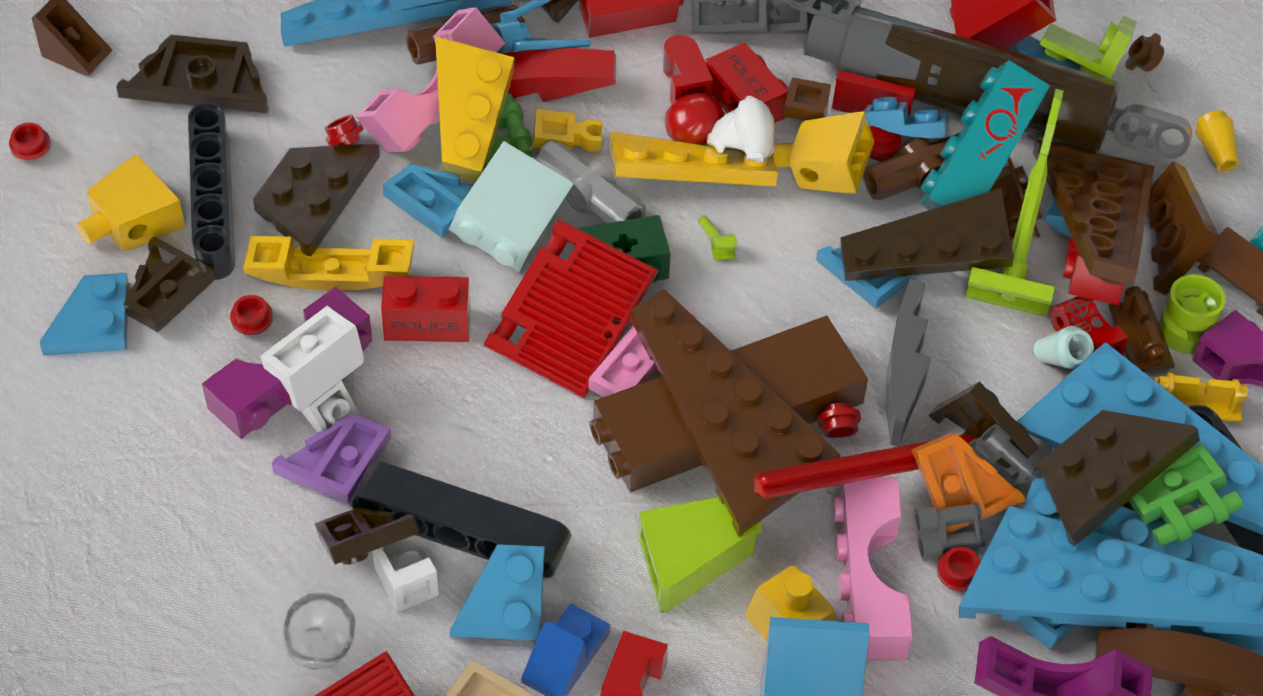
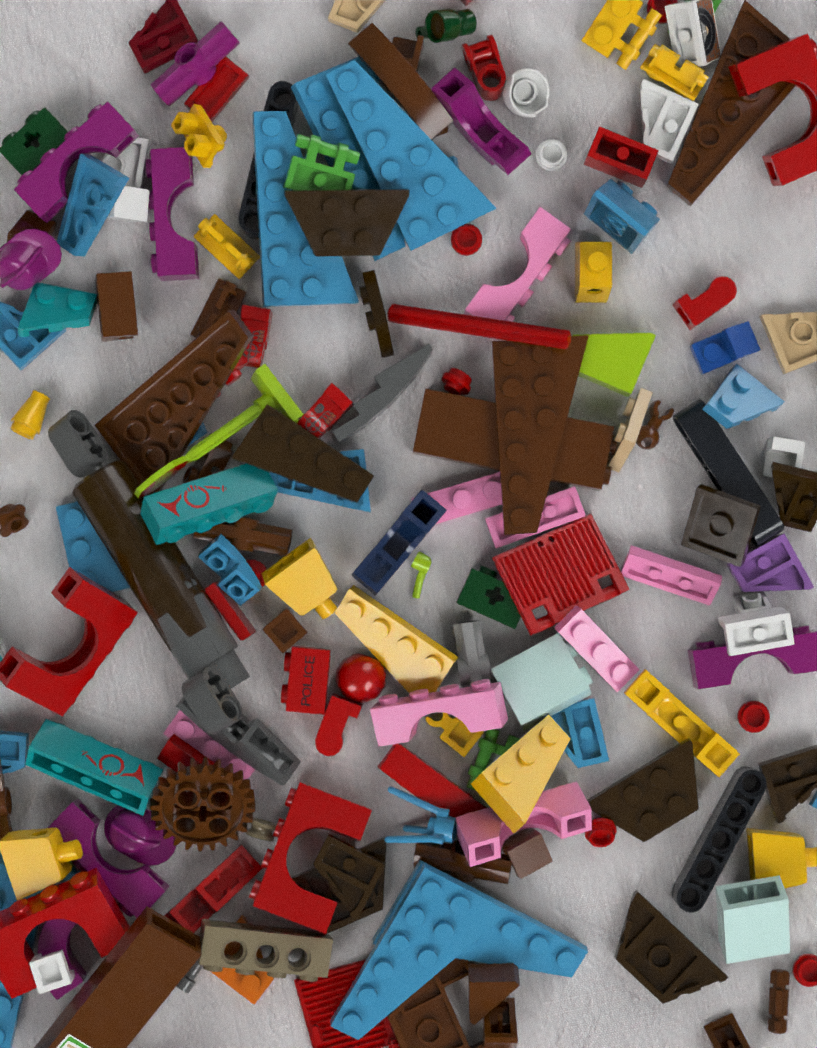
camera: 140 degrees left, 35 degrees up
red brick [381,276,471,342] -> none
white hair [707,96,775,163] -> none
orange wing [911,433,1026,534] -> none
dark grey piece [915,502,986,562] -> none
dark grey piece [969,424,1039,489] -> none
light aqua cone [1033,326,1094,369] -> none
lime bracket [1040,15,1137,79] -> none
reddish brown wing [1148,161,1219,296] -> none
lime wheel [1159,274,1226,354] -> none
none -> red leg [296,383,354,439]
none -> dark blue arch [351,490,447,596]
none -> bright pink arch [370,679,508,747]
none -> bright pink plate [412,472,502,524]
none -> reddish brown panel [501,828,553,879]
none -> bright pink plate [554,605,639,692]
none -> tan wing [608,388,653,473]
none -> bright pink plate [621,545,722,605]
none -> reddish brown arm [636,400,674,450]
none -> dark brown plate [681,484,761,567]
none -> light aqua brick [716,875,790,964]
none -> reddish brown axle [767,969,790,1034]

